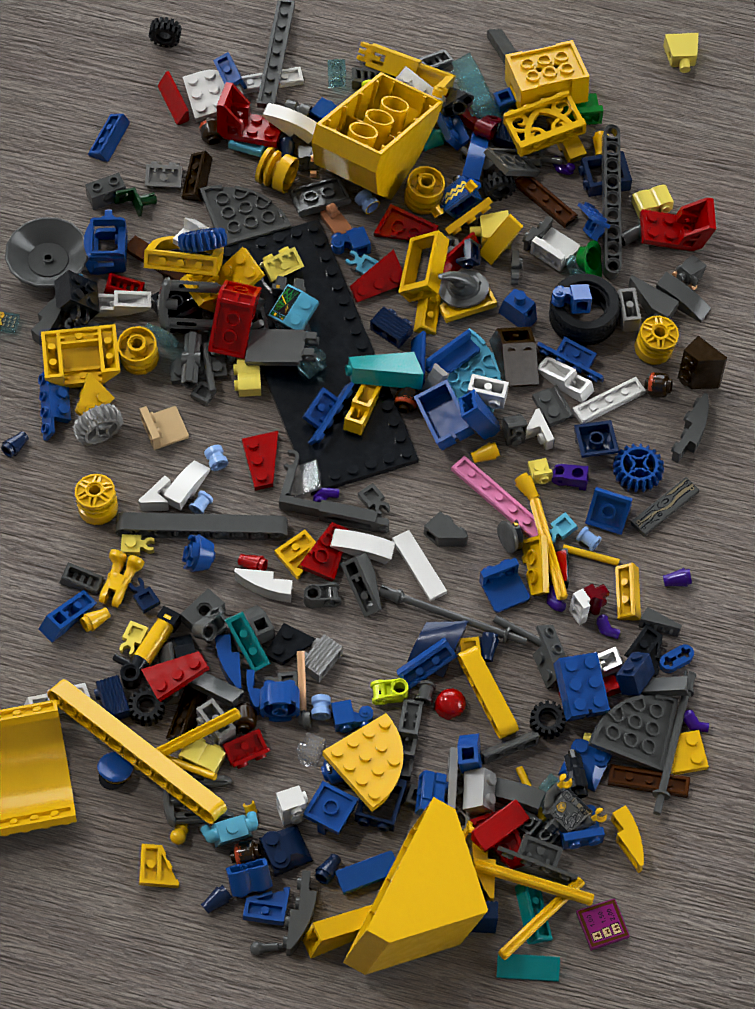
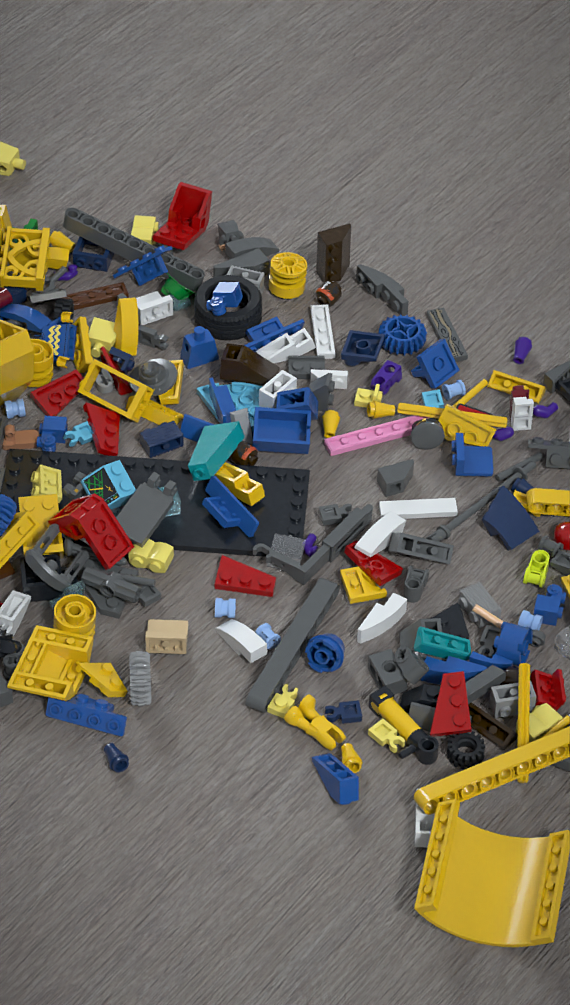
camera: 65 degrees left, 15 degrees down
dark grey slope [59,562,104,595] -> none
yellow wheel [75,474,118,525] -> none
dark blue brick [93,675,131,720] -> none
blue piece [97,752,133,790] -> none
white slope [138,476,171,512] -> none
red cone [238,554,268,571] -> none
blue slope [396,637,458,690] -> none

